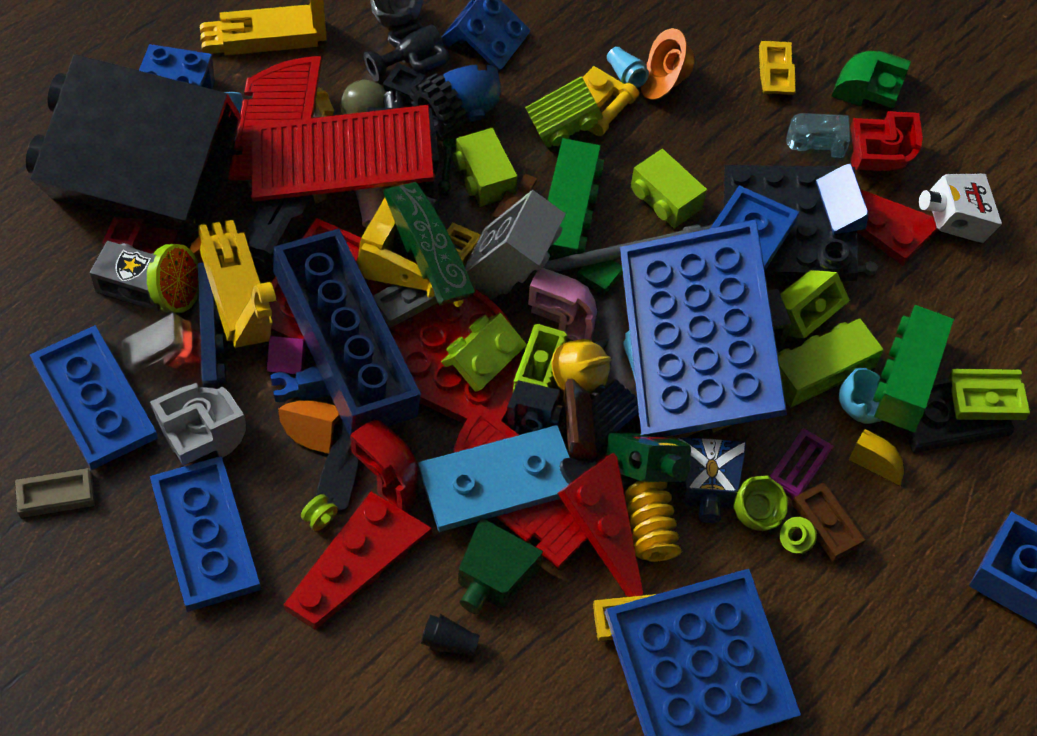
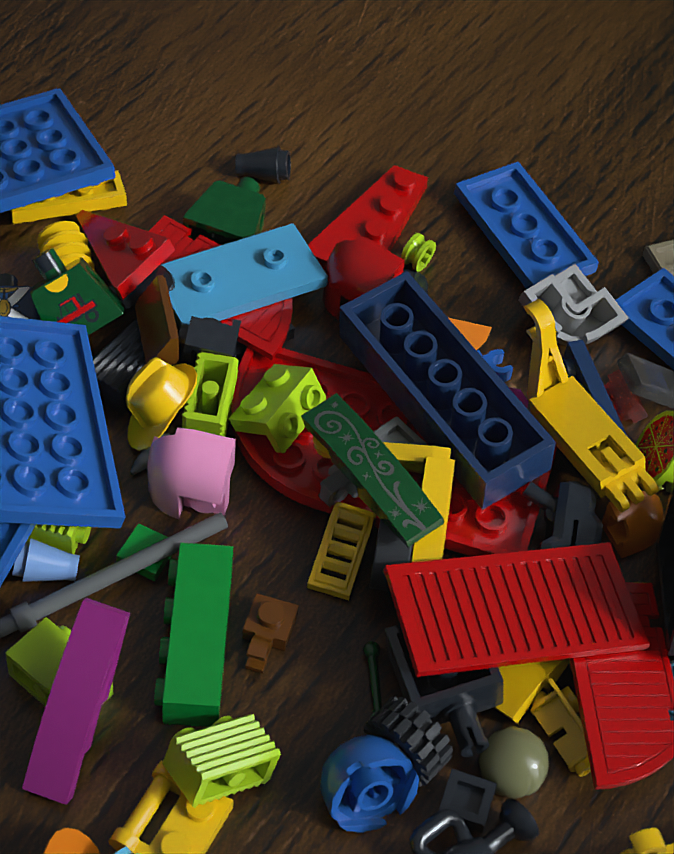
camera: 170 degrees right, 5 degrees down
lime brick [452,128,517,207] -> none
light grey brick [465,190,566,300] -> none
none -> magenta slope [22,598,130,805]

